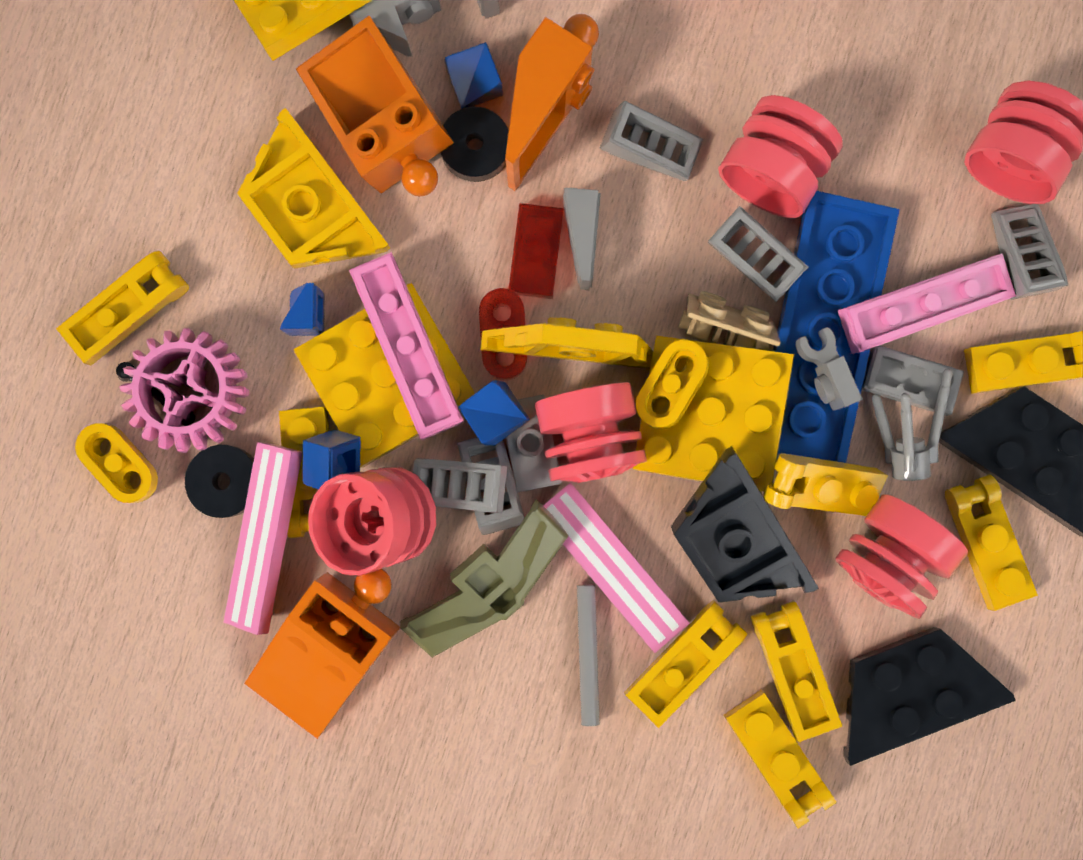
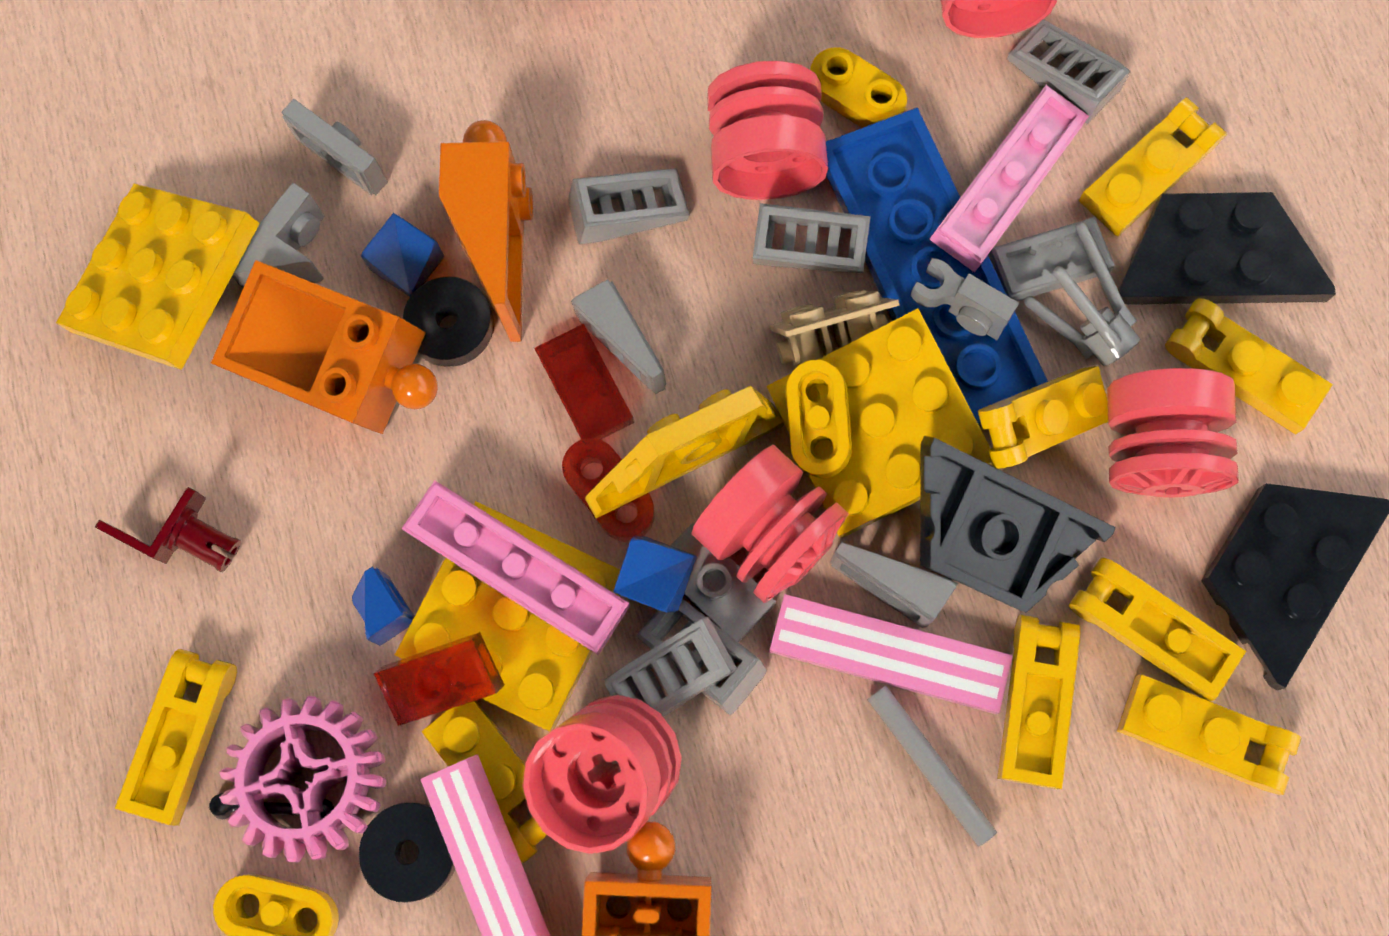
camera: 30 degrees left, 10 degrees down
yellow wing [237,107,391,269] -> none
blue slope [303,430,361,489] -> none
olive plate [400,499,569,658] -> none
none -> dark red bracket [95,487,241,572]
none -> clear red plate [374,632,504,726]
none -> yellow plate [810,47,907,128]
none -> light grey slope [830,542,958,628]

